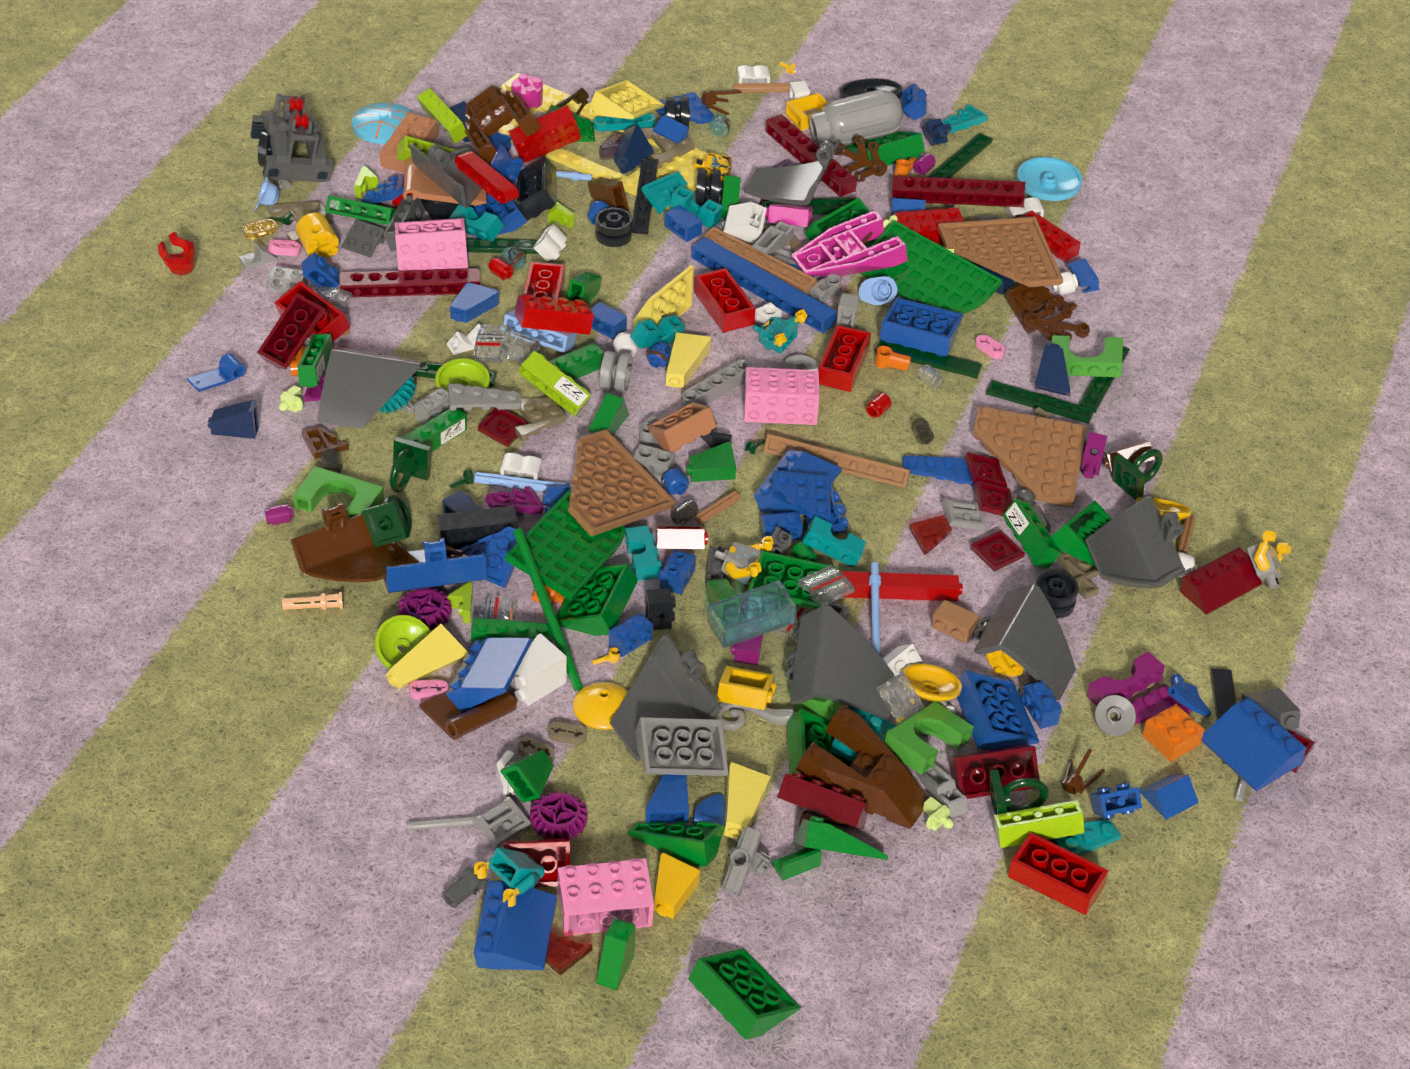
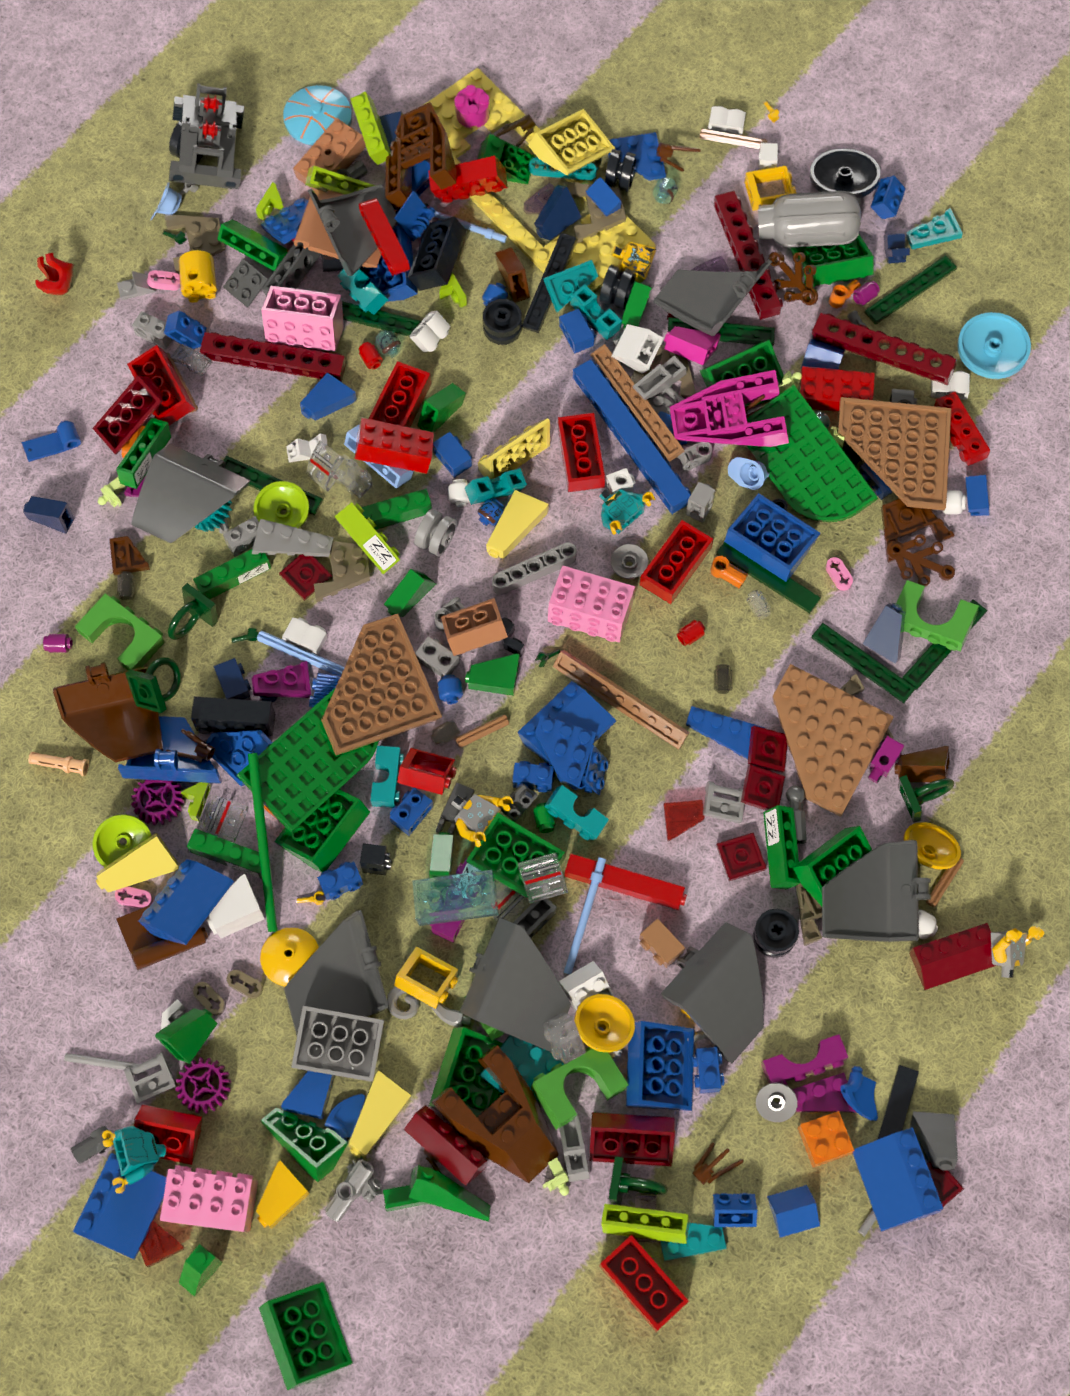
camera: 20 degrees right, 25 degrees up
clear yellow plate [243,219,277,239] -> none

